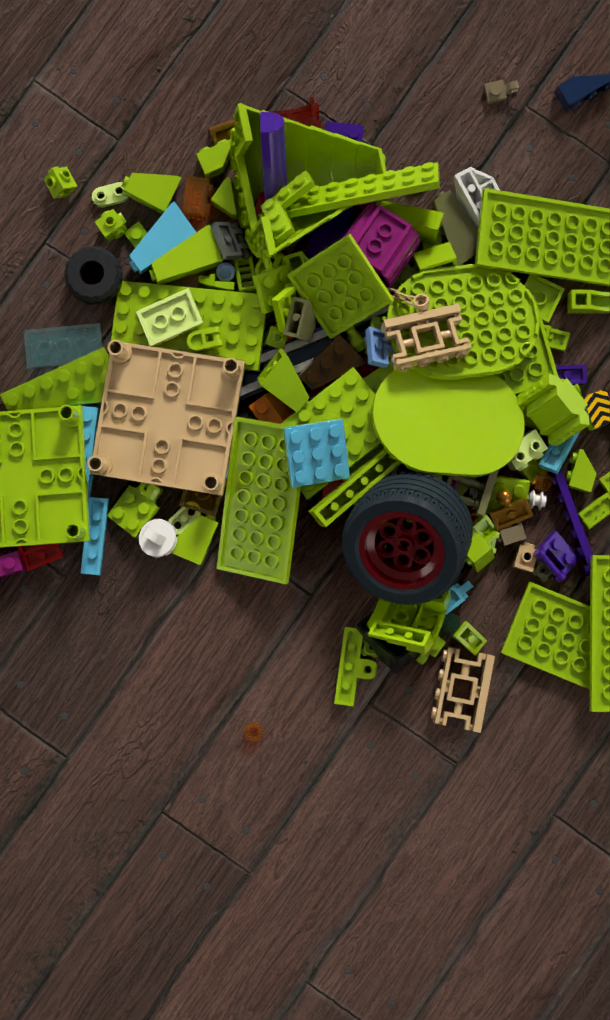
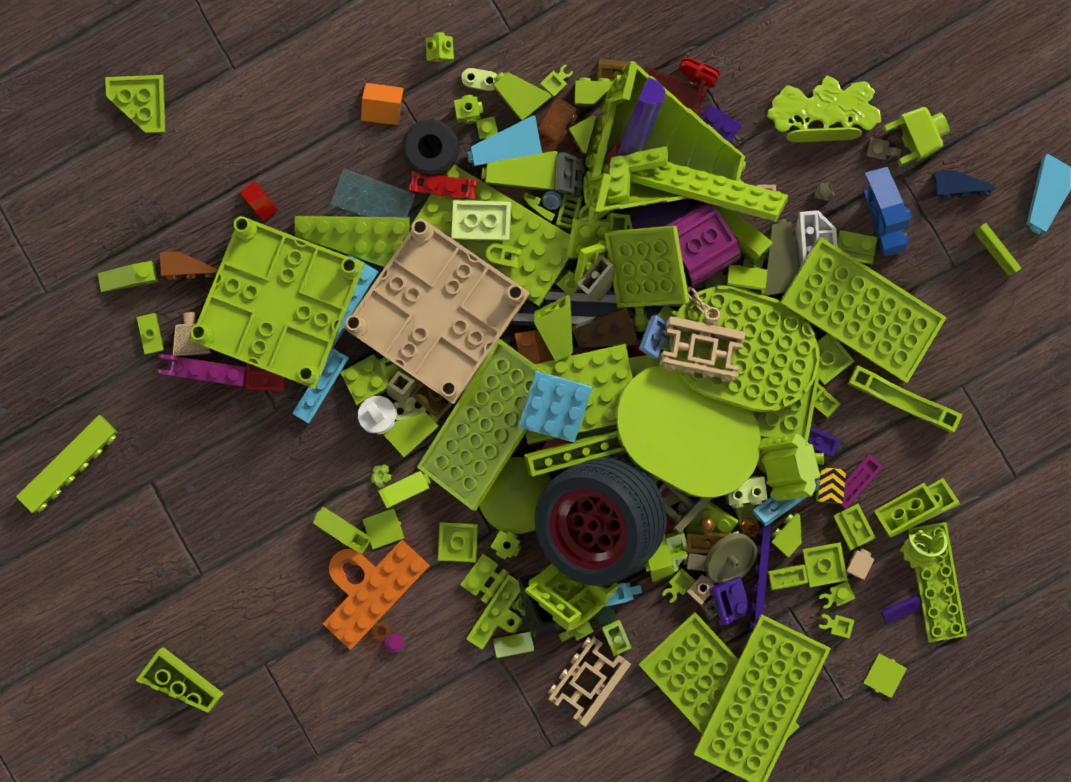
camera: 20 degrees right, 0 degrees up
none -> lime wedge [136,647,224,713]
none -> lime slope [313,507,372,554]
none -> orange plate [323,540,430,650]
none -> orange slope [361,83,404,126]
none -> lime piece [363,508,404,549]
none -> lime plant [371,464,391,488]
none -> lime slope [378,471,431,509]
none -> magenta plate [385,633,404,653]
none -> olive slope [387,369,421,405]
none -> red plate [408,171,478,200]
none -> lime tile [438,522,478,563]
none -> lime plate [460,554,509,604]
none -> lime dish [480,457,552,534]
none -> lime brick [491,530,521,560]
none -> lime slope [493,631,534,658]
none -> lime plate [540,65,573,98]
none -> lime plate [662,568,696,603]
none -> red arm [679,57,721,88]
none -> olive piece [705,533,757,584]
none -> lime plant [767,75,881,142]
none -> olive plate [814,182,835,201]
none -> lime plate [837,230,878,265]
none -> blue wedge [864,167,912,257]
none -> lime piece [882,107,950,166]

